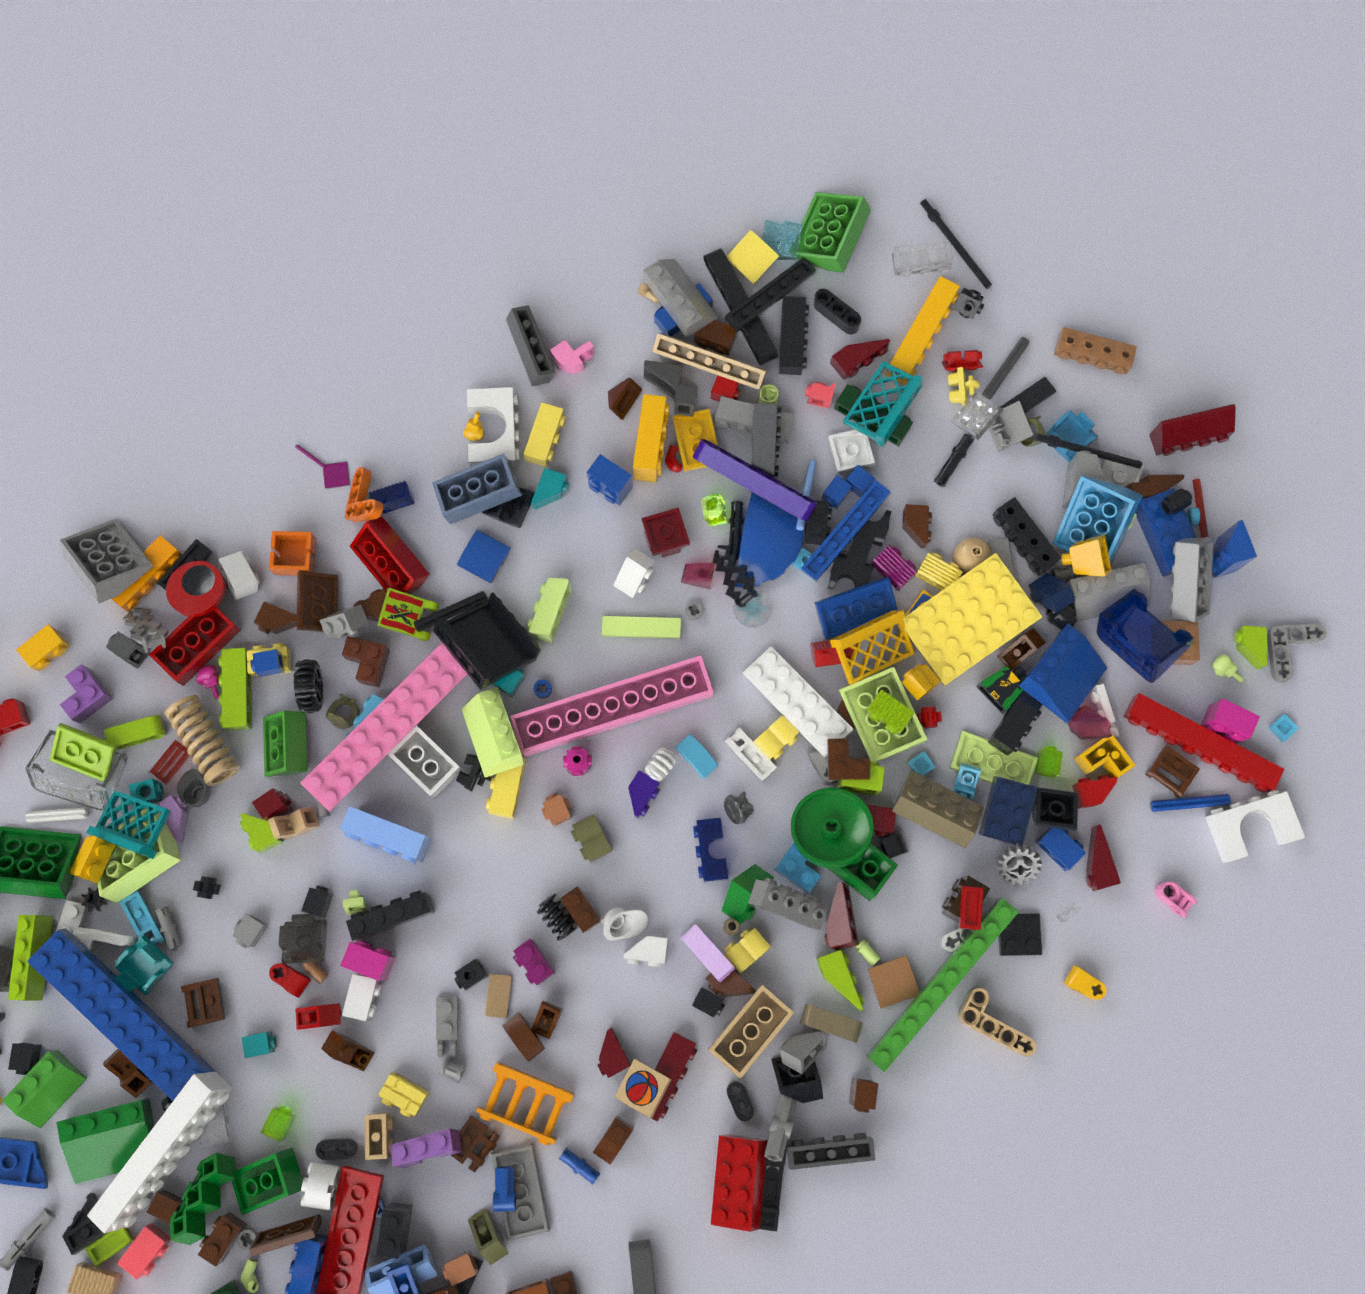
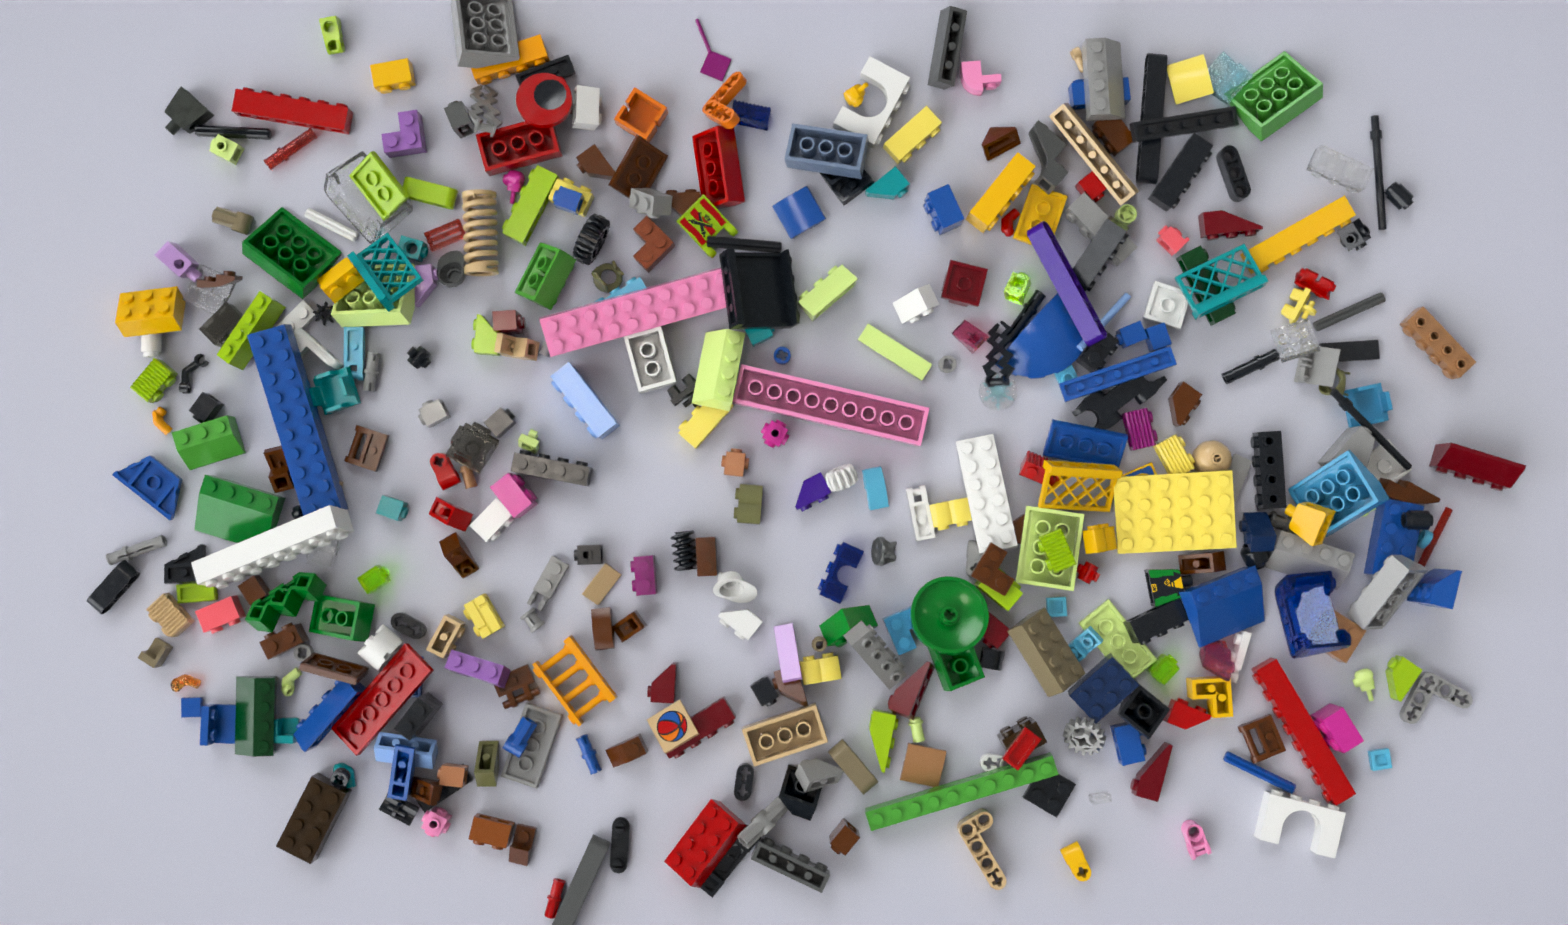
camera: 35 degrees right, 10 degrees up
none -> black piece [610,817,630,873]
none -> black brick [1384,182,1414,210]

